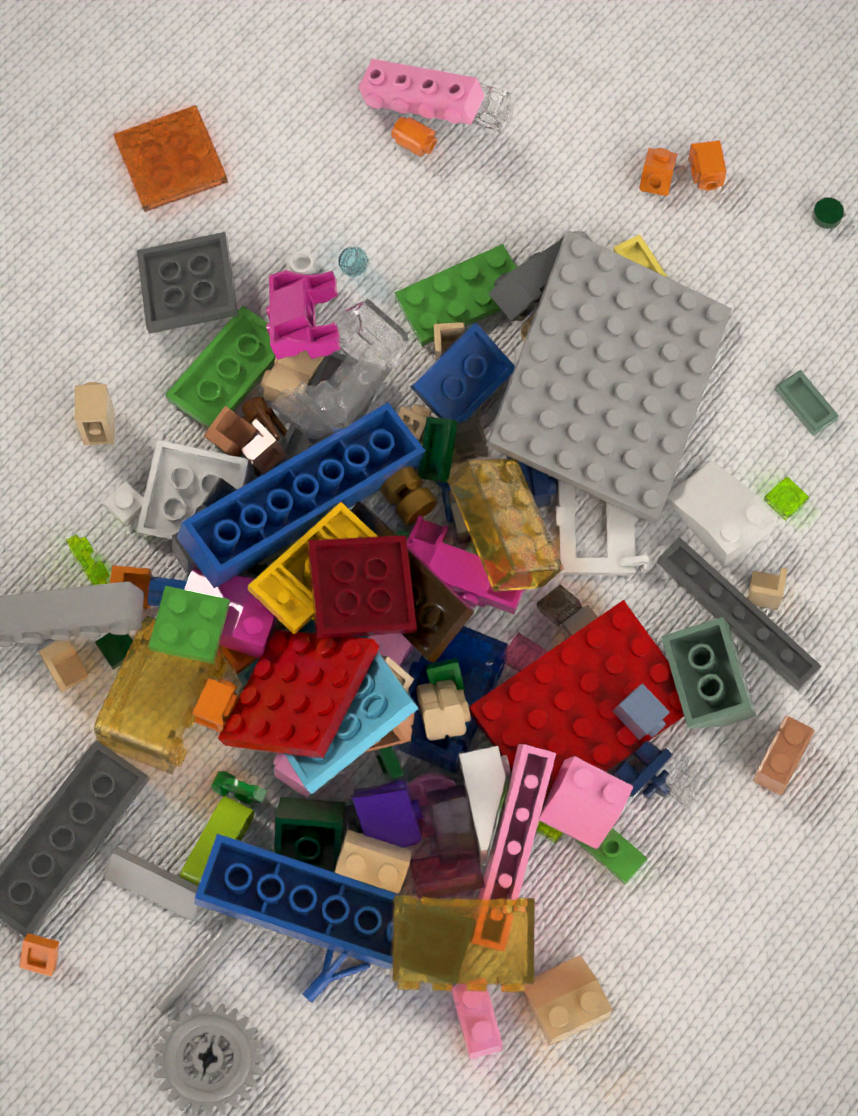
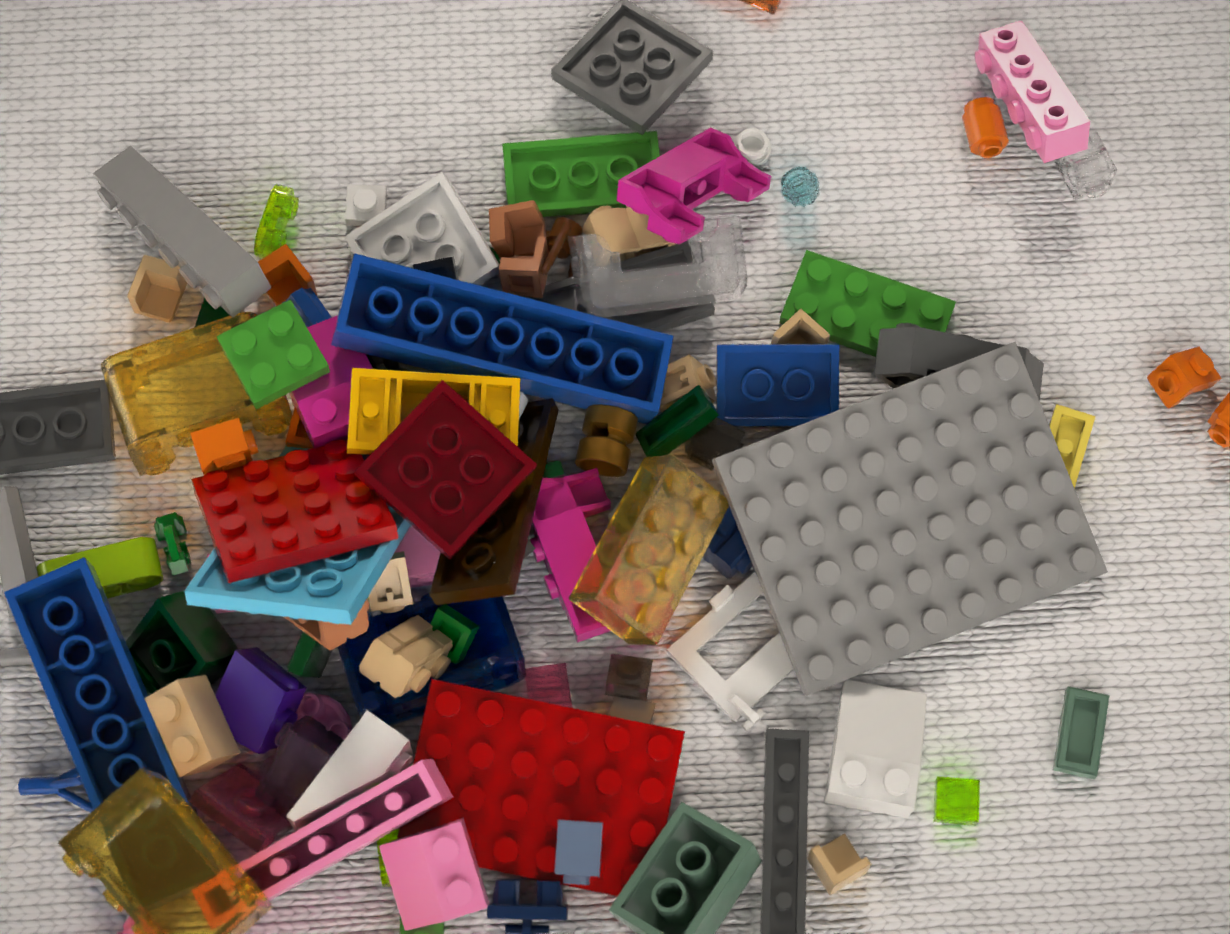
camera: 45 degrees right, 0 degrees up
tan brick [75,382,115,445] -> none

